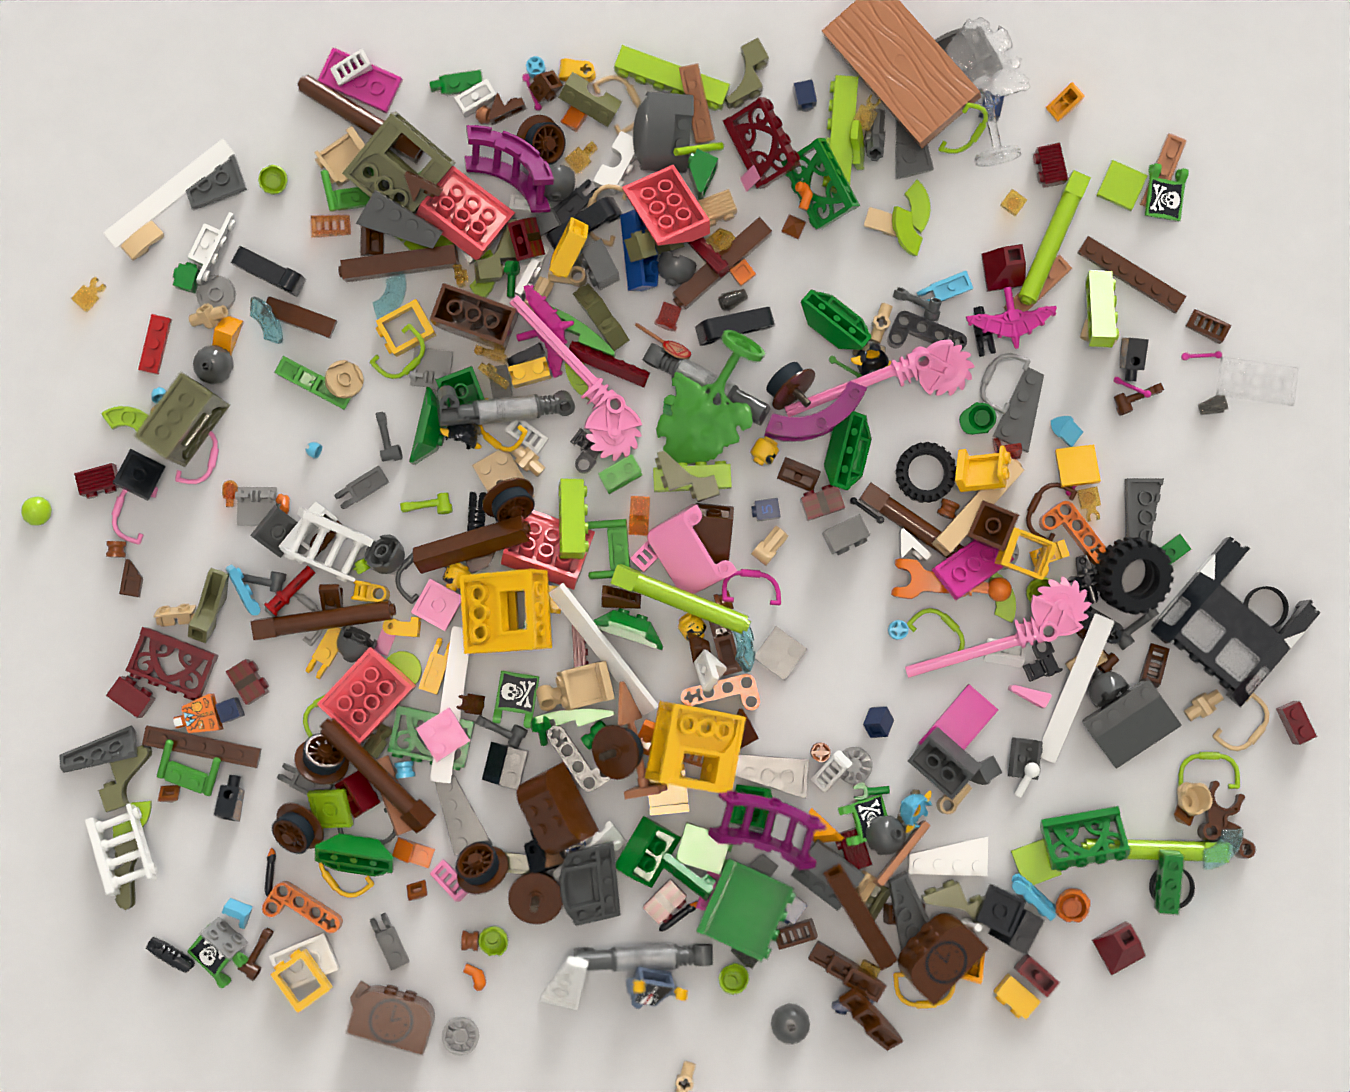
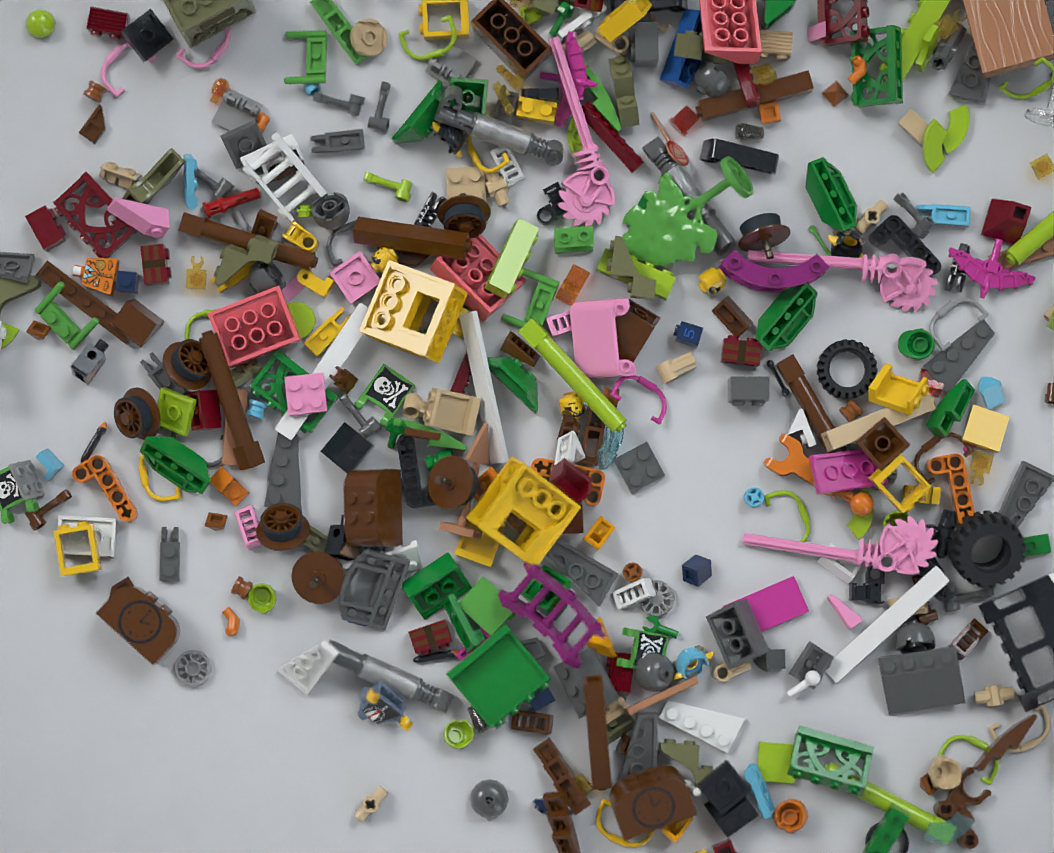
camera: 20 degrees right, 0 degrees up
none -> bright pink slope [108,197,170,238]
none -> reddish brown slope [111,298,165,347]
none -> clear yellow plate [186,256,207,290]
none -> olive arch [214,235,279,284]
none -> bright green plate [284,30,327,84]
none -> dark grey brick [313,93,365,116]
none -> reddish brown tile [405,428,441,441]
none -> dark red panel [549,458,593,504]
none -> light orange slope [582,516,616,551]
none -> green slope [925,379,975,437]
none -> reddish brown slope [972,714,1038,772]

